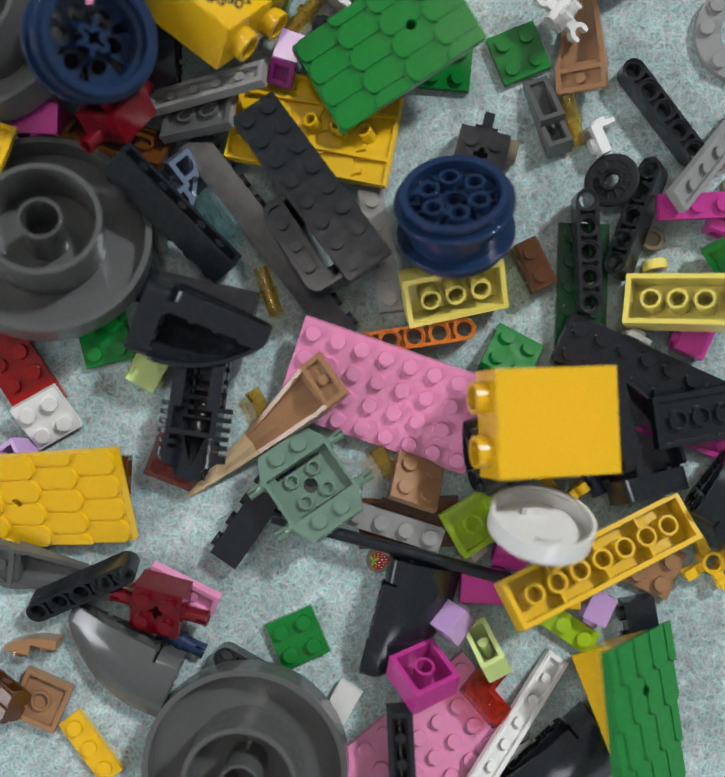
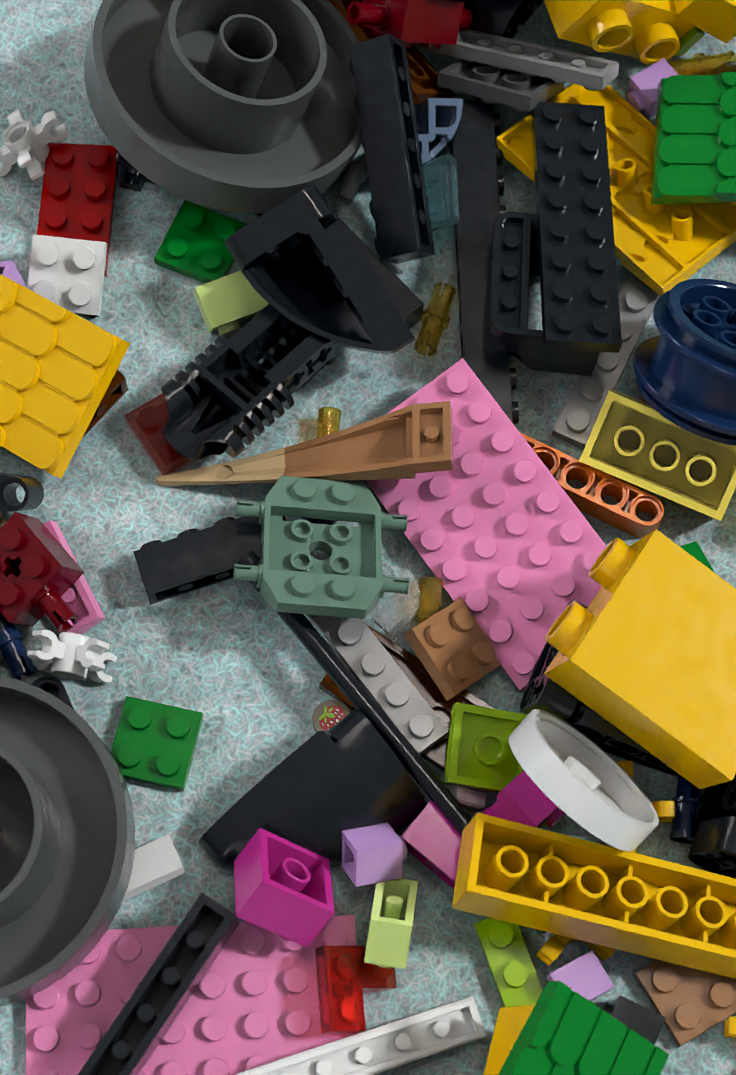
camera: 40 degrees right, 20 degrees down
magenta tile [267,56,298,90] -> none
none -> white pin [27,630,117,683]

